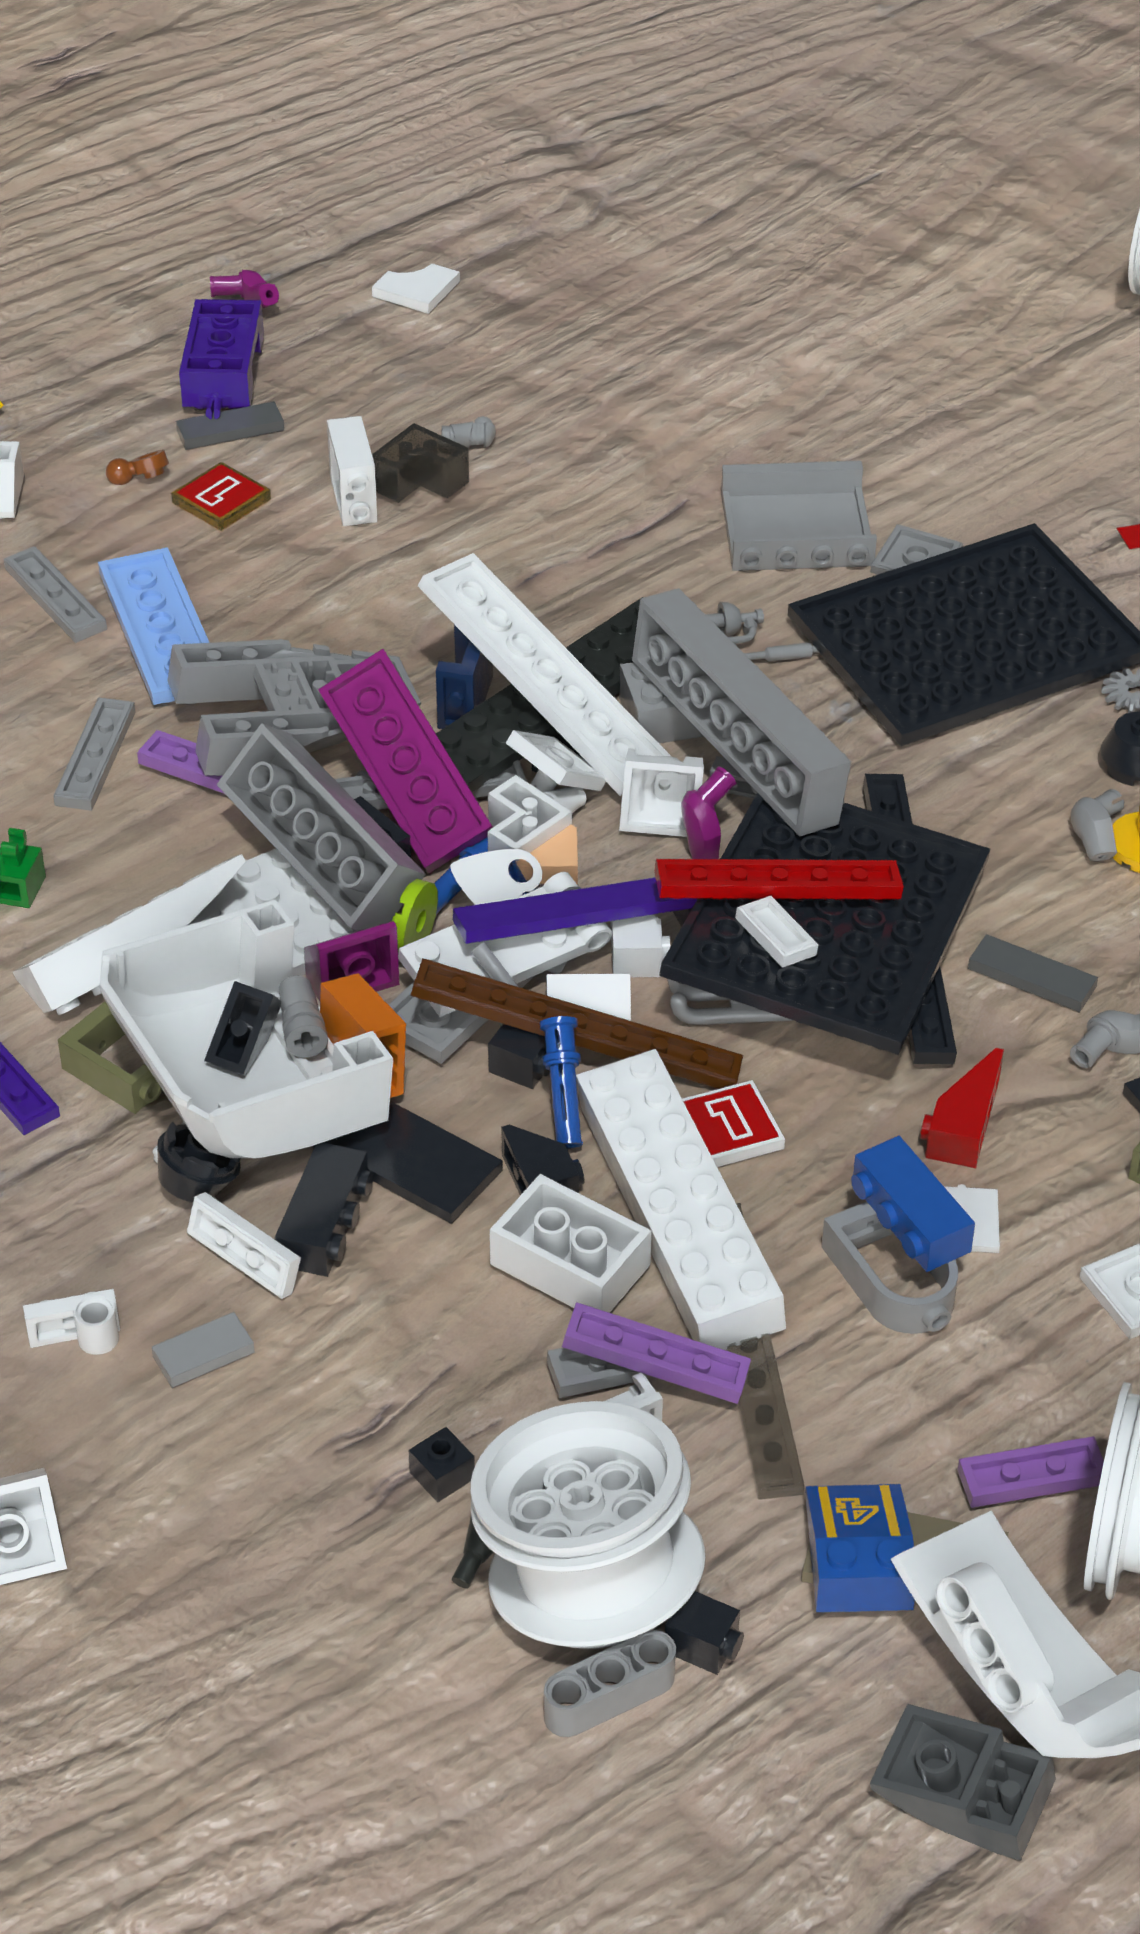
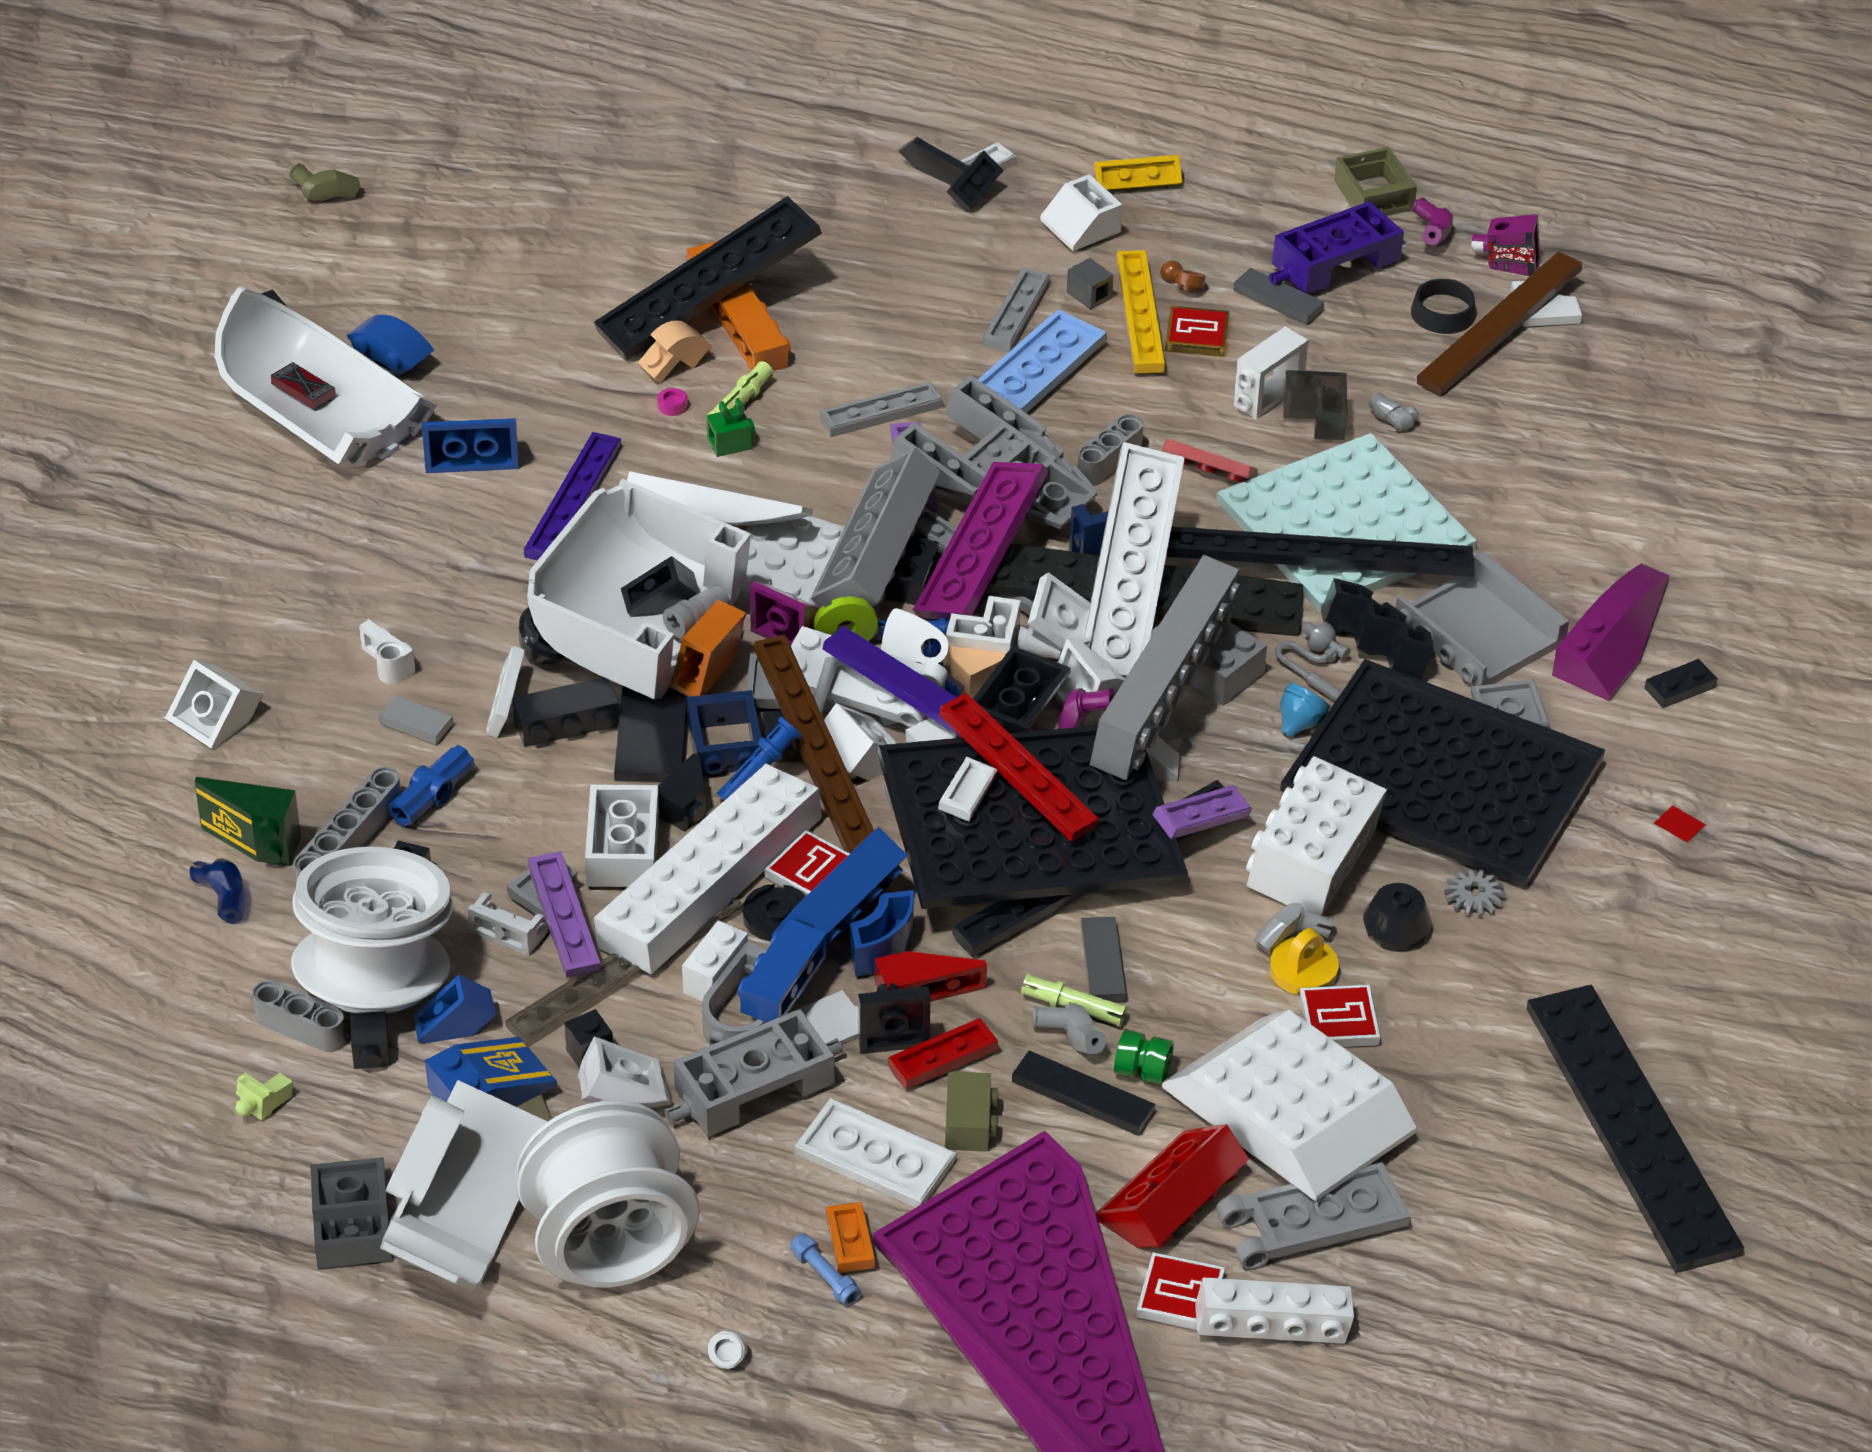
camera: 55 degrees right, 0 degrees up
none -> clear blue arm [189,858,248,924]
none -> dark green slope [194,777,301,866]
none -> yellowish green piece [235,1073,293,1120]
none -> light grey beam [294,766,401,882]
none -> blue piece [388,745,474,827]
none -> blue slope [413,974,496,1044]
none -> black brick [564,1009,613,1069]
none -> white slope [578,1037,671,1108]
none -> light grey brick [665,1009,843,1137]
none -> white brick [682,920,748,1001]
none -> dark blue window [687,690,761,775]
none -> black tile [742,884,806,941]
none -> blue brick [771,826,908,947]
none -> blue brick [850,890,914,976]
none -> black tile [858,983,931,1054]
none -> red plate [888,1018,998,1090]
none -> black slope [973,646,1071,733]
none -> yellowish green pin [1021,973,1127,1027]
none -> dark grey brick [1067,258,1114,310]
none -> light grey beam [1077,414,1144,486]
none -> yellow plate [1116,250,1165,374]
none -> medium lavender tile [1153,785,1252,839]
none -> plate [1162,438,1258,483]
none -> black plate [1166,526,1473,577]
none -> light aqua plate [1216,433,1477,613]
none -> white brick [1246,756,1387,916]
none -> dark azure helmet [1280,683,1331,738]
none -> black brick [1321,578,1434,680]
none -> olive window [1334,147,1417,216]
none -> black tyre [1411,279,1476,334]
none -> reddish brown tile [1417,251,1582,395]
none -> magenta torso [1472,214,1541,276]
none -> magenta wedge [1552,563,1669,701]
none -> black plate [1644,659,1718,708]

